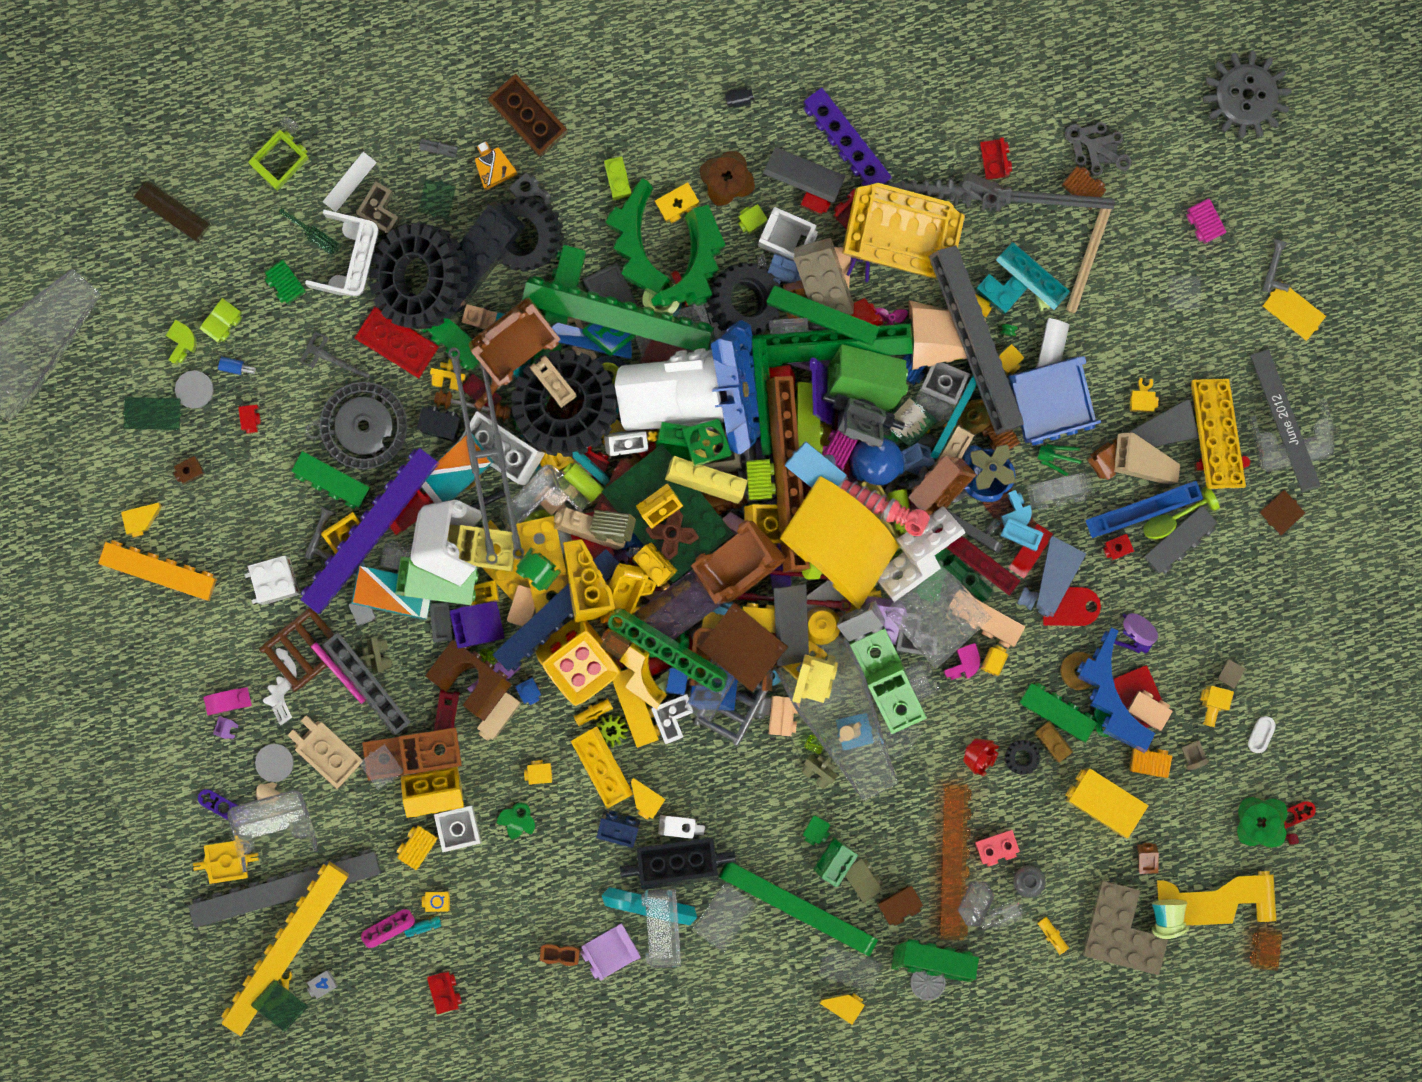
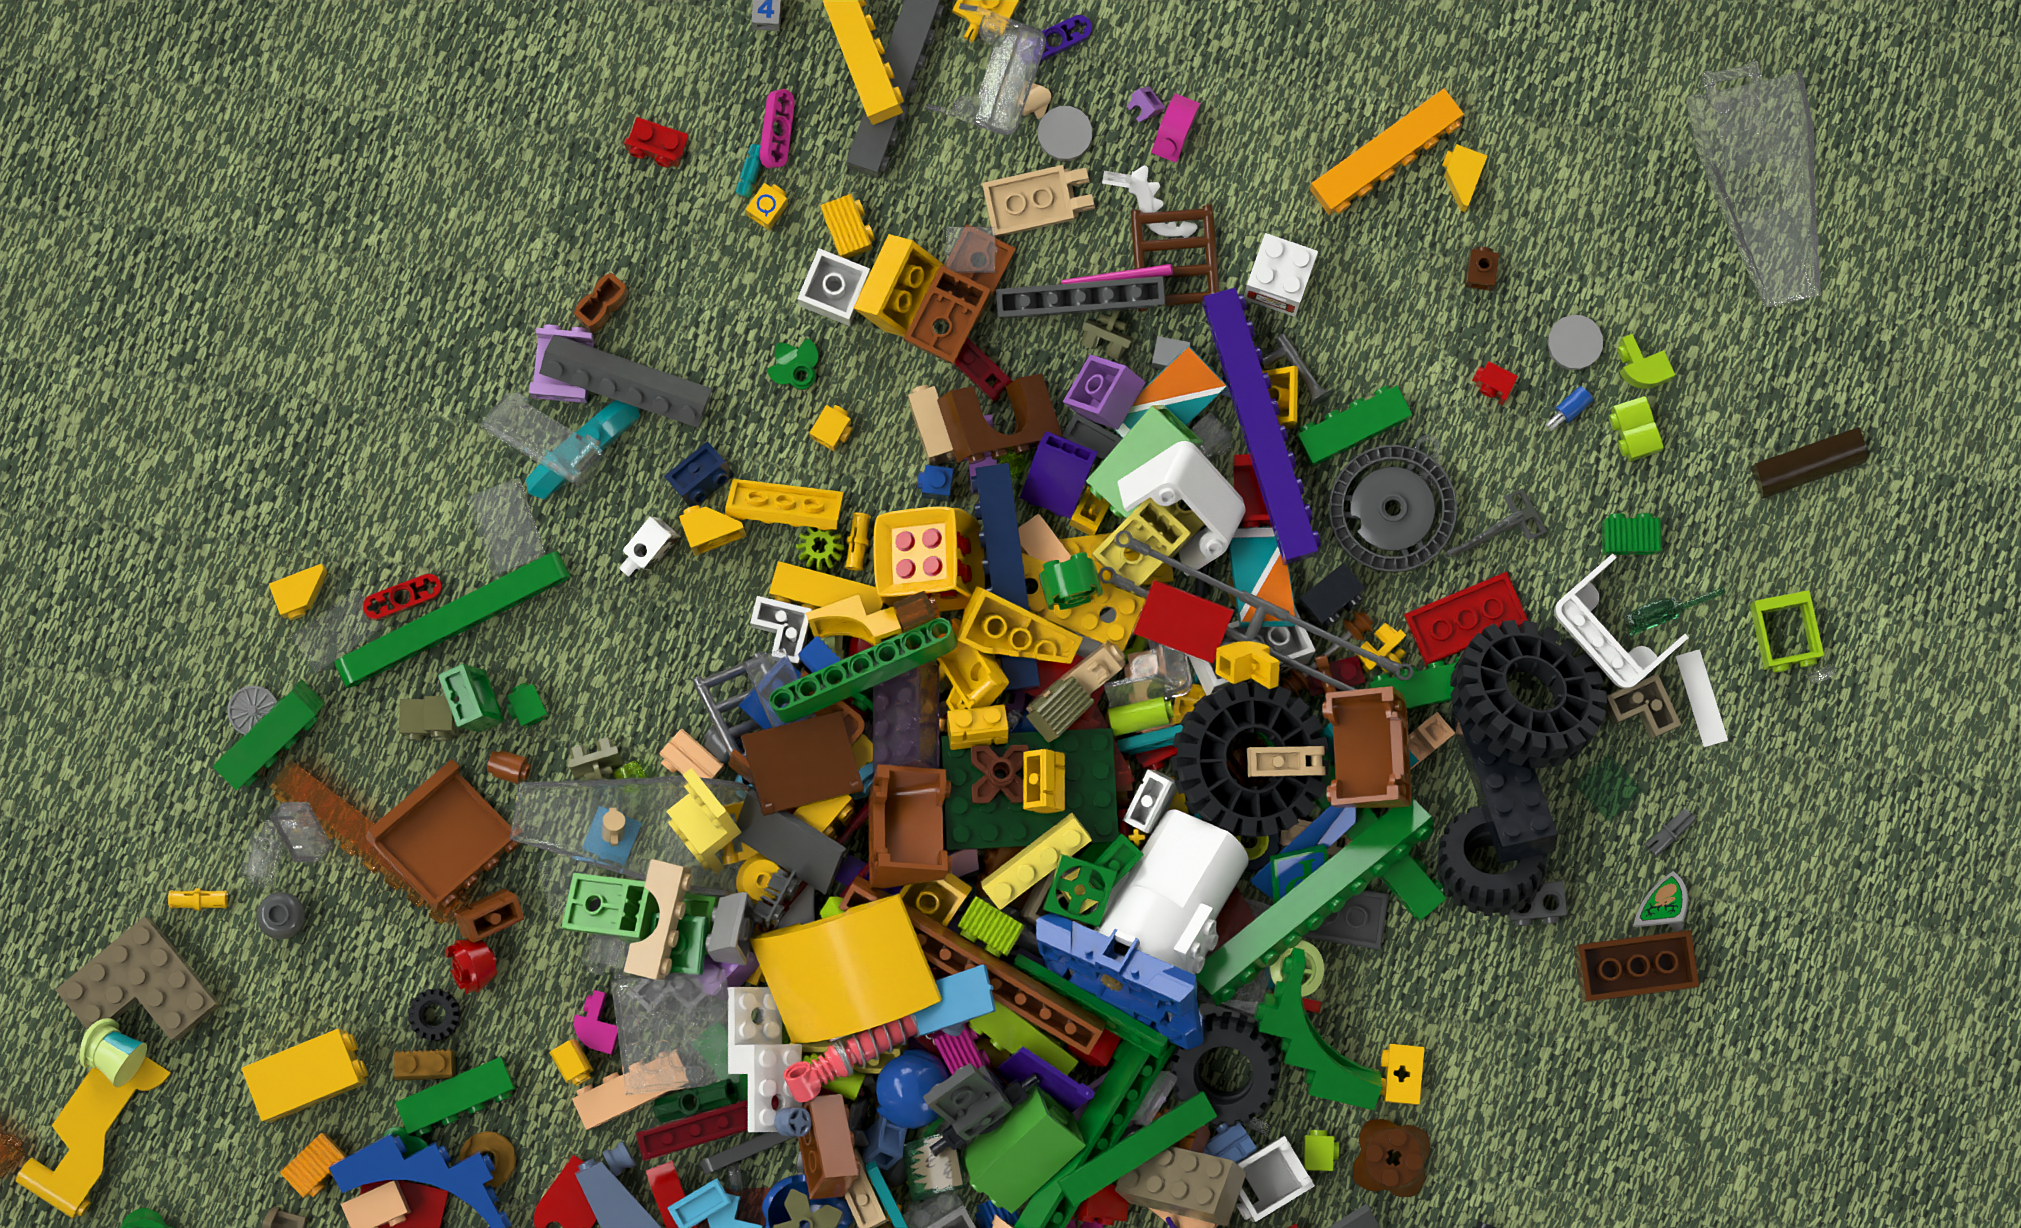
camera: 125 degrees right, 5 degrees down
clear green piece [122,397,182,430] -> none
light orange torso [475,142,518,191] -> none
lime brick [604,156,631,201] -> none
green arch [605,178,674,296] -> none
black brick [620,838,736,890] -> none
reddish brown brick [877,885,923,926] -> none
coral brick [975,830,1020,866] -> none
dark orange bracket [1137,843,1159,874] -> none
none -> red beam [363,574,442,621]
none -> dark orange panel [366,759,522,911]
none -> dark orange brick [454,888,524,943]
none -> dark orange brick [487,750,531,785]
none -> dark grey brick [539,335,712,428]
none -> tan arch [624,859,693,980]
none -> green tile [650,913,709,975]
none -> dark grey hinge [752,869,799,930]
none -> sand blue wheel [774,1108,811,1137]
none -> medium lavender brick [1063,354,1146,430]
none -> red tile [1133,579,1234,664]
none -> yellow brick [1215,641,1280,689]
none -> shield [1633,871,1689,932]

